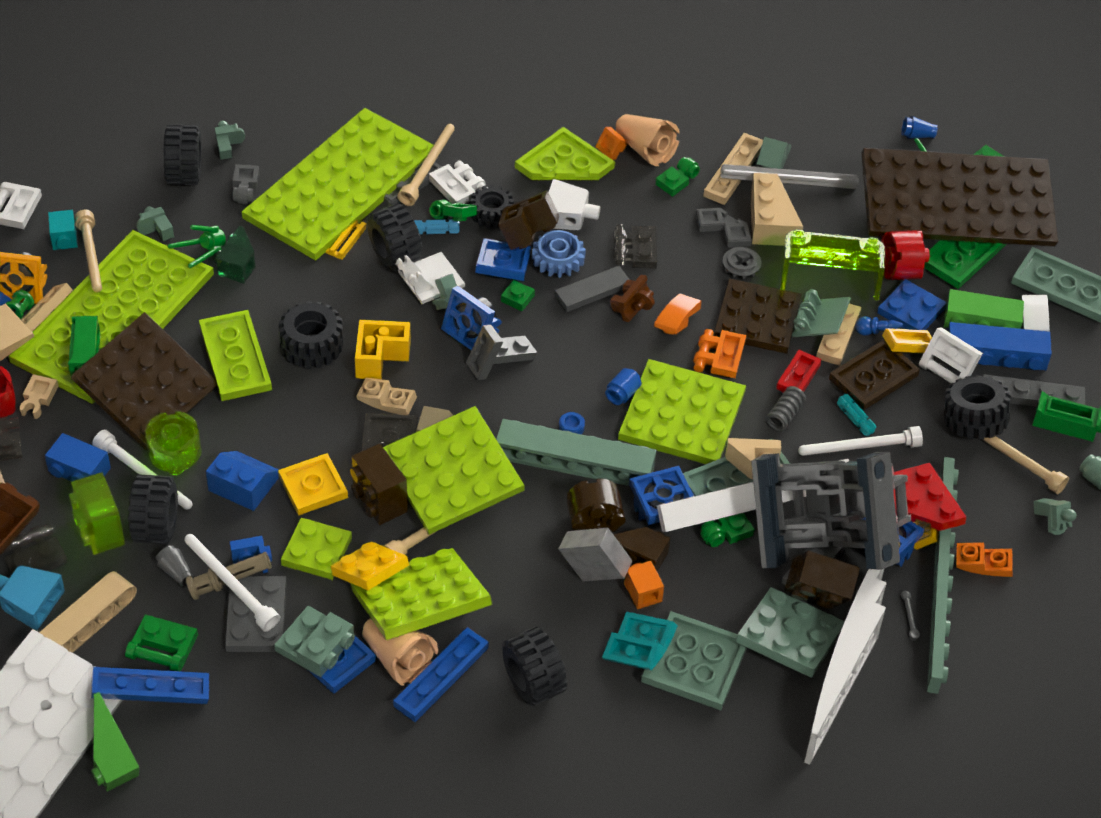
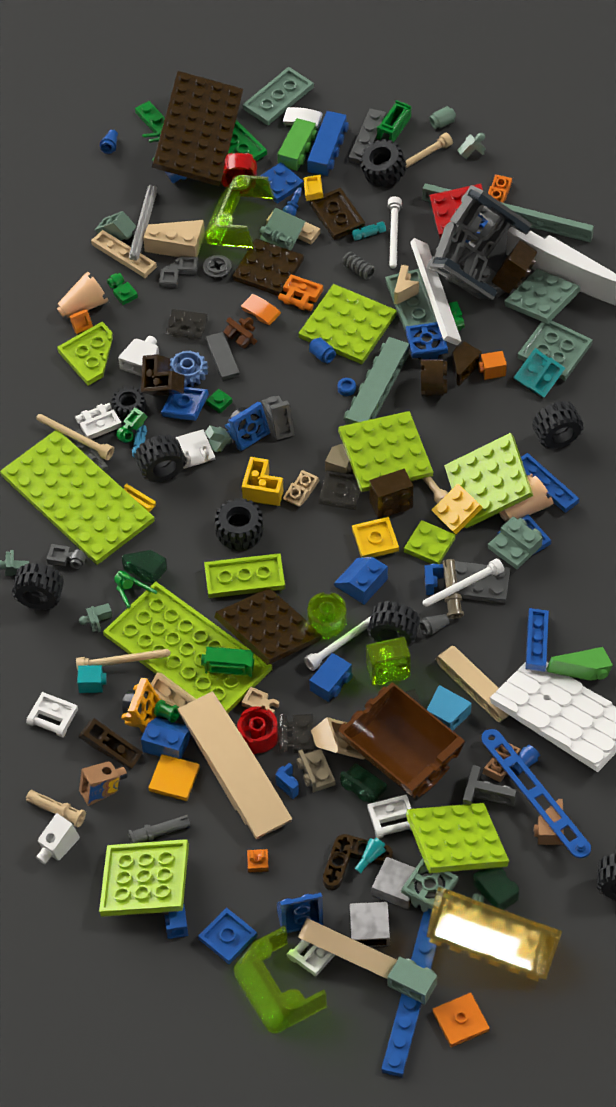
camera: 75 degrees left, 5 degrees up
green plate [125,614,198,672] -> none
flat silver piece [558,528,632,582] -> none
red plate [776,350,822,392] -> none
white plate [919,327,983,383] -> none

